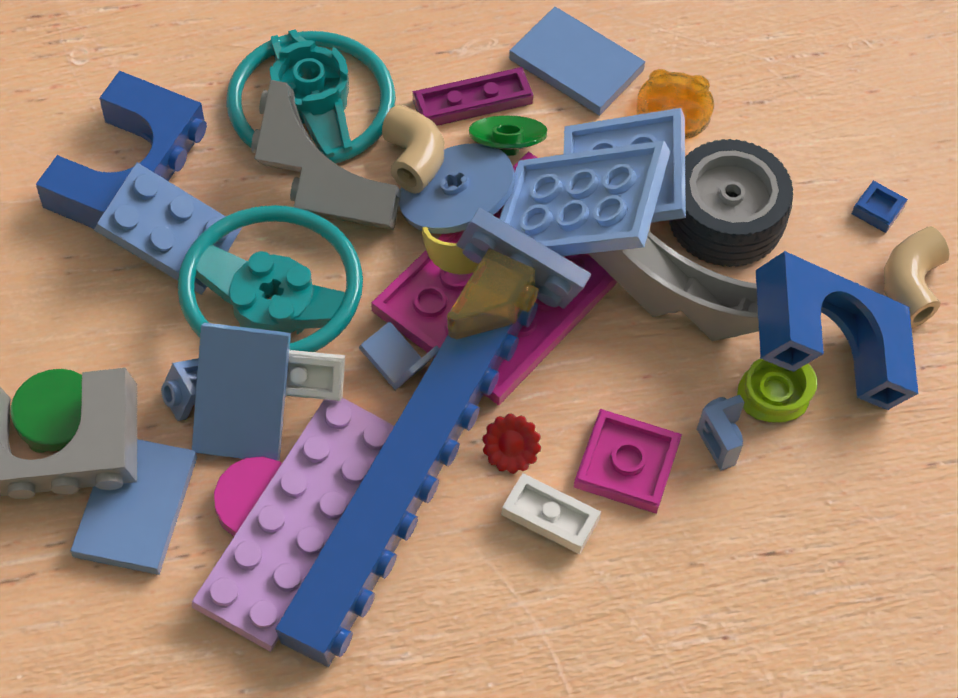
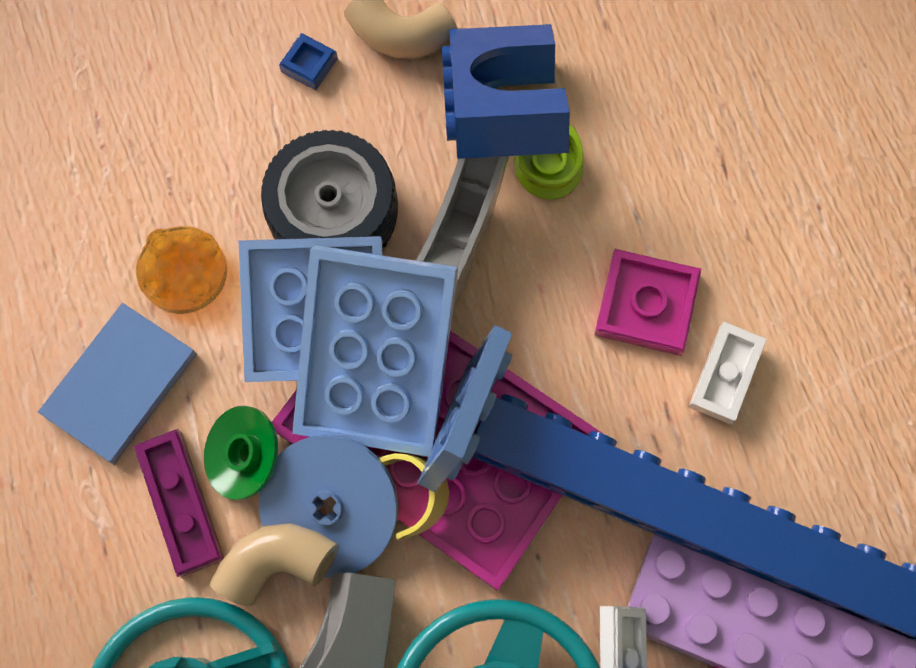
camera: 90 degrees left, 15 degrees up
medium blue bracket [359,322,440,390] -> none
clear yellow slope [447,248,539,340] -> none
red piece [482,413,541,474] -> none
medium blue bracket [697,395,745,471] -> none

